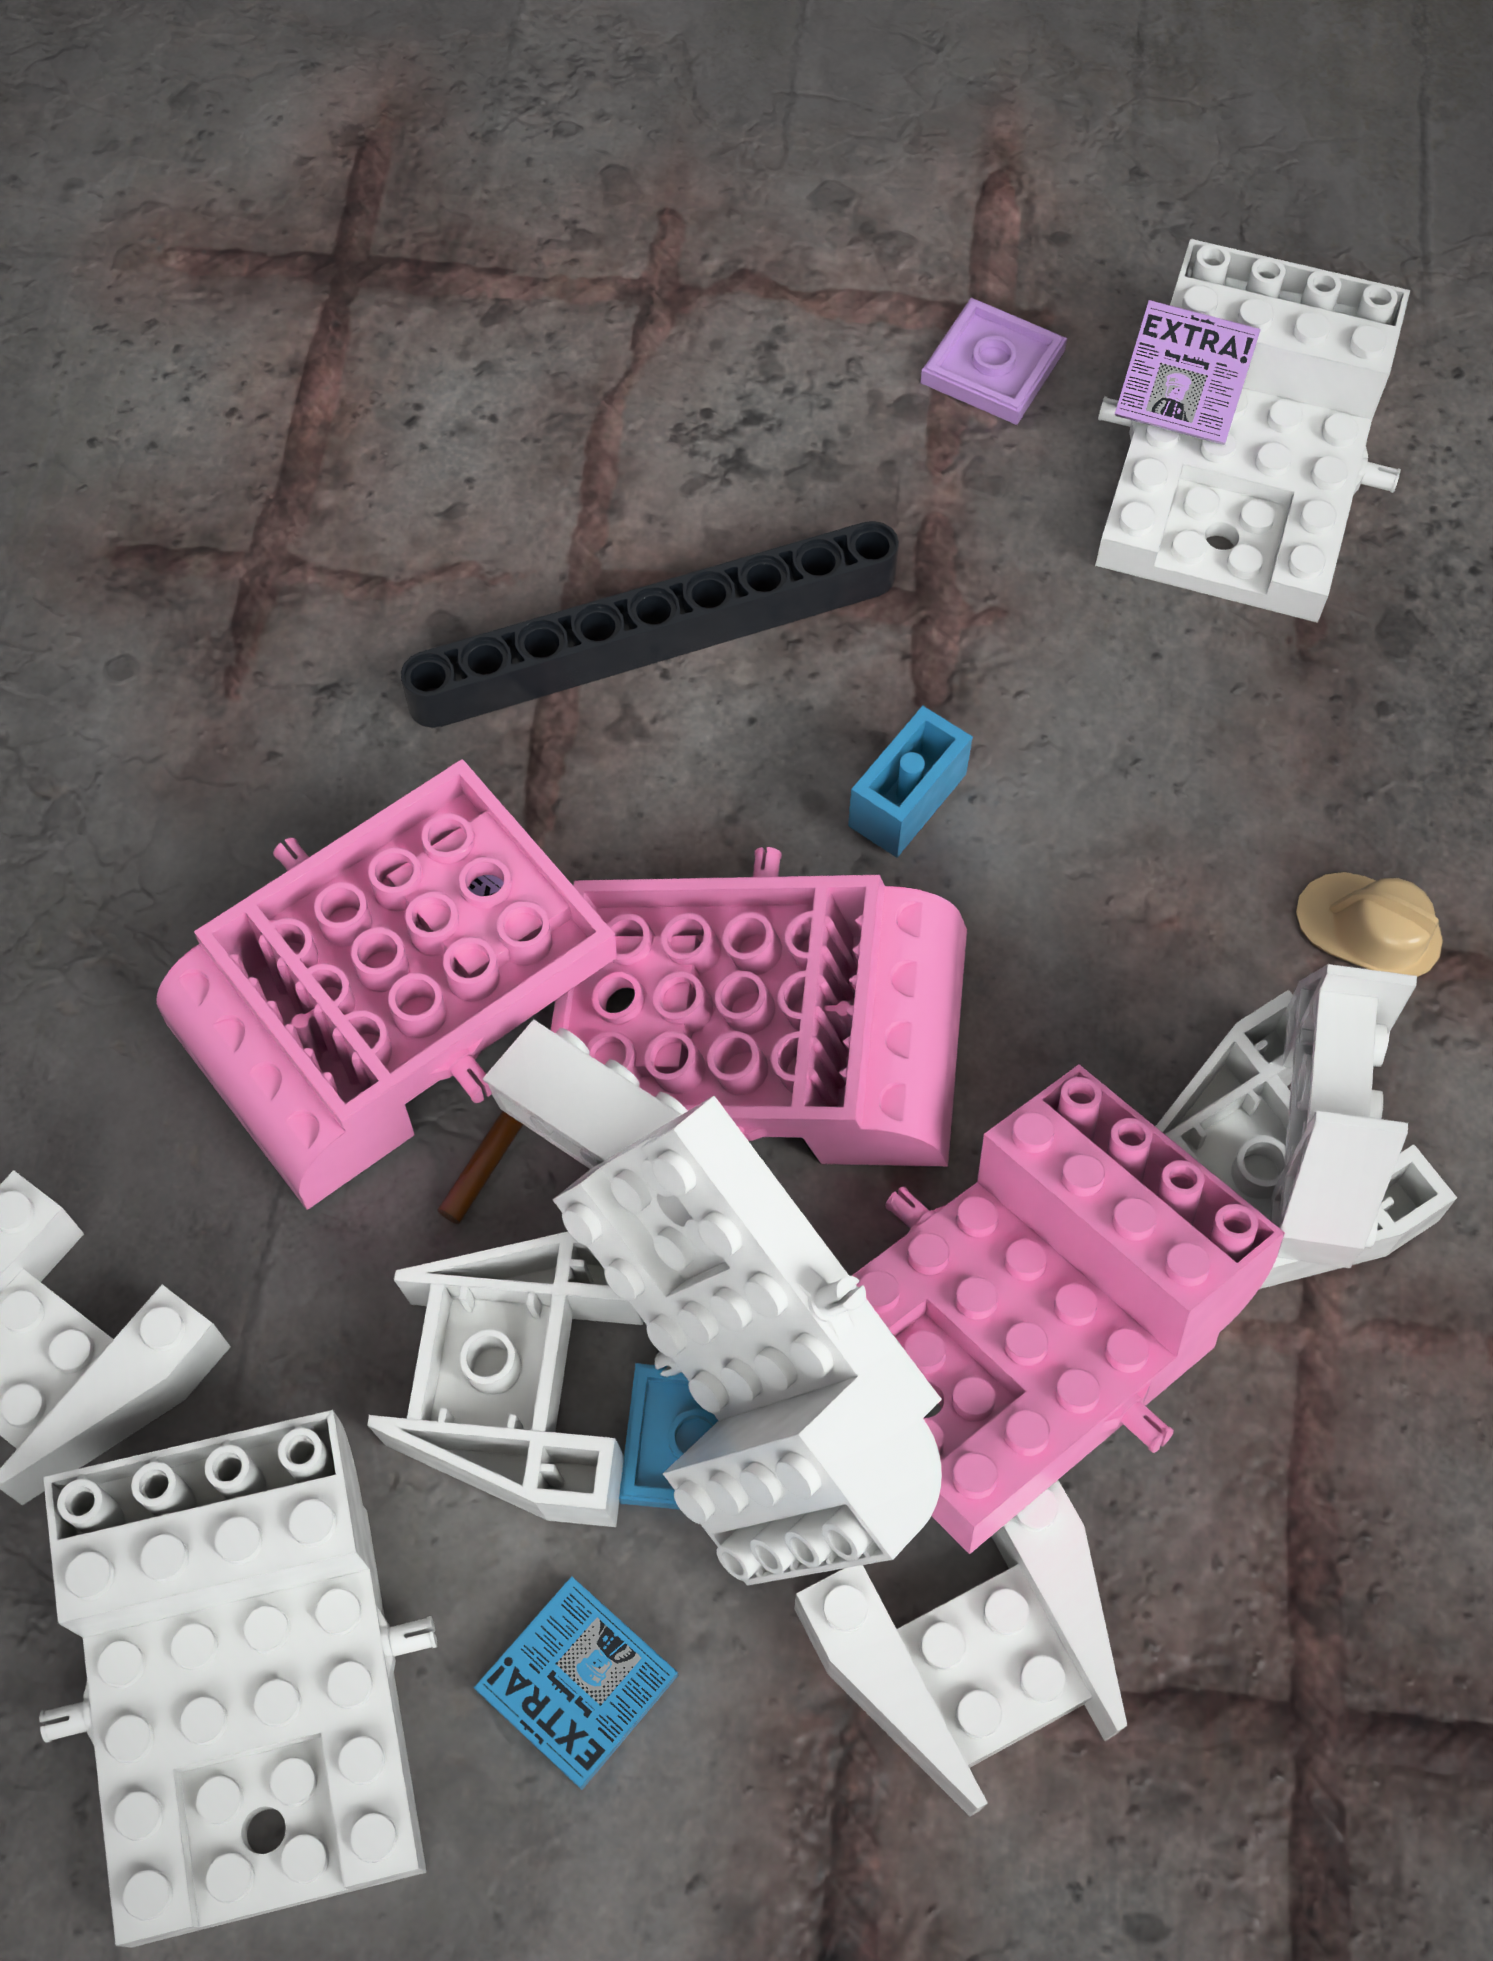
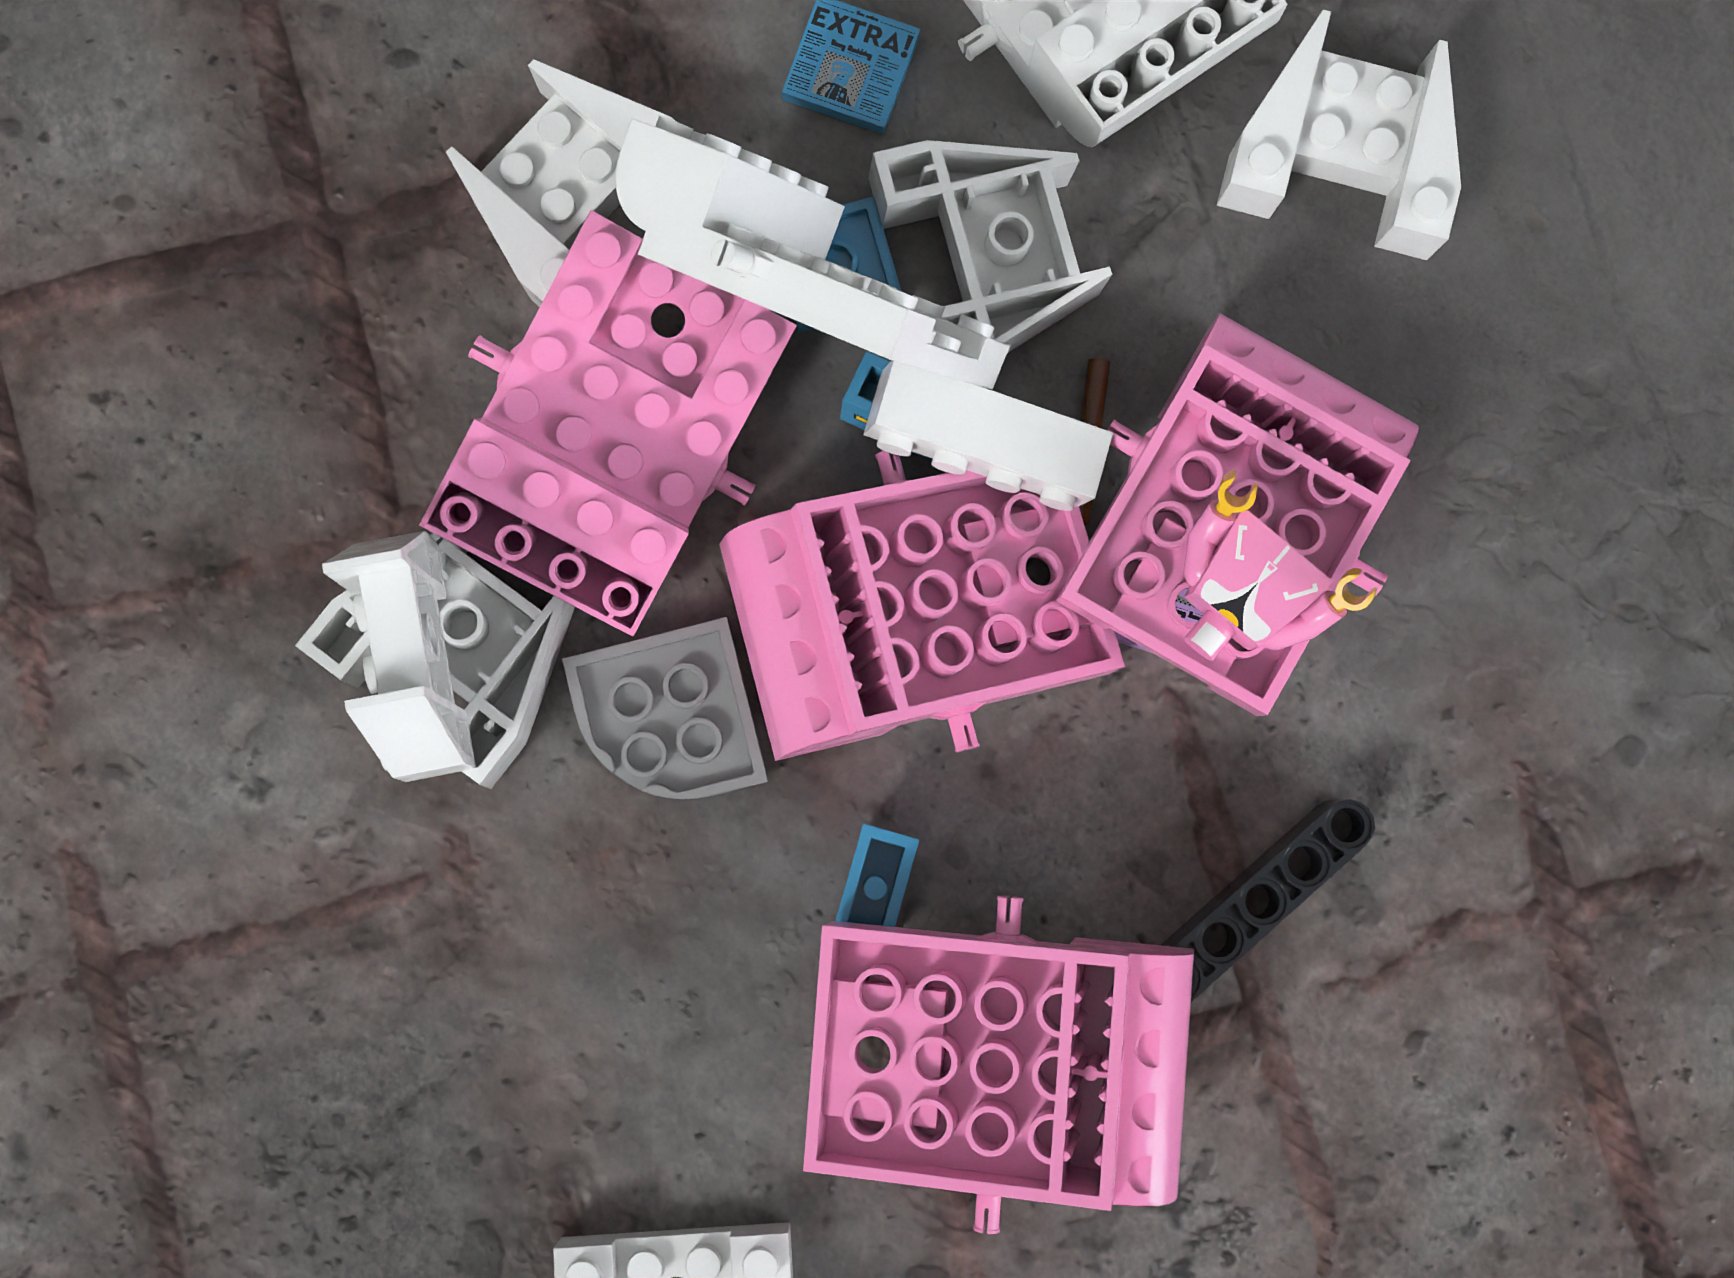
camera: 155 degrees right, 20 degrees up
tan piece [1296,872,1443,977] -> none
none -> light grey plate [562,617,769,799]
none -> bright pink piece [803,896,1194,1234]
none -> bright pink torso [1183,470,1377,661]

